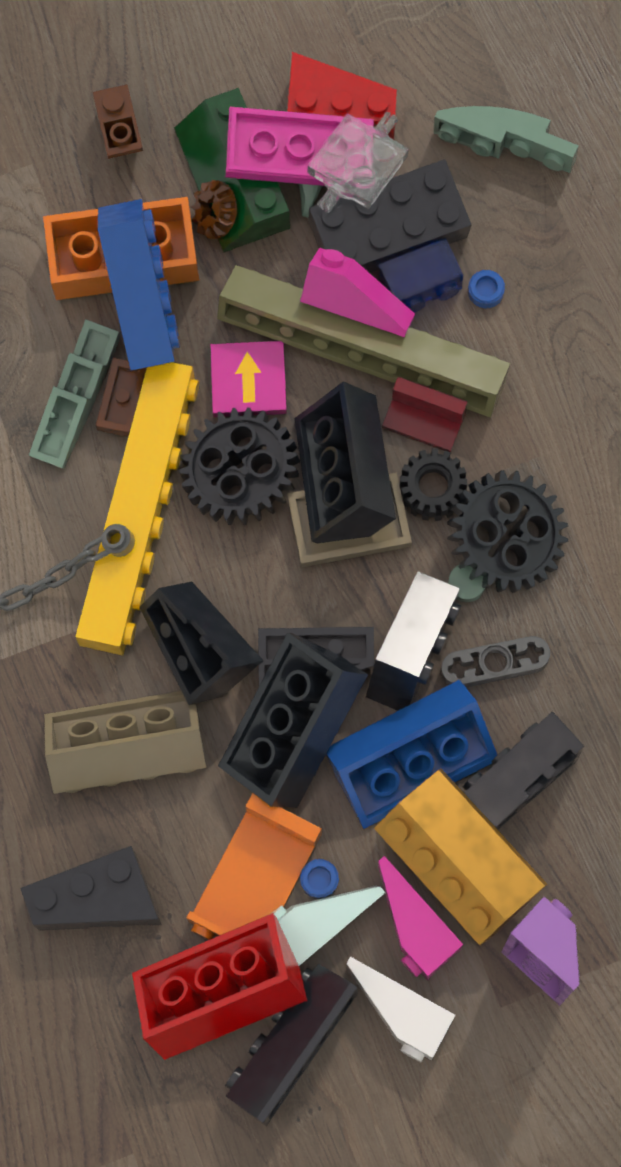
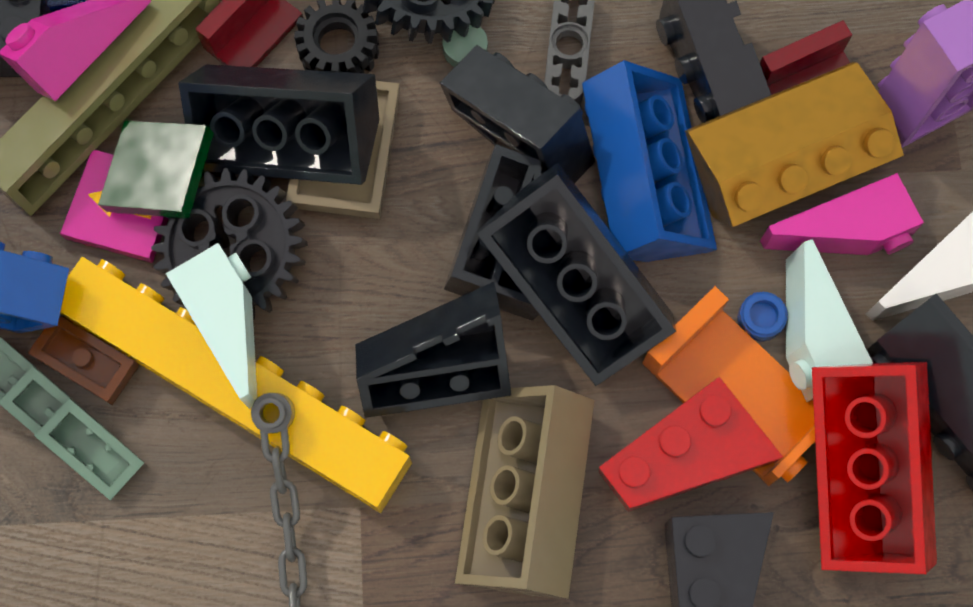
camera: 75 degrees left, 0 degrees up
none -> tile [98,121,214,219]
none -> light aqua slope [166,243,257,409]
none -> red wedge [598,376,783,512]
none -> dark red panel [760,20,852,95]

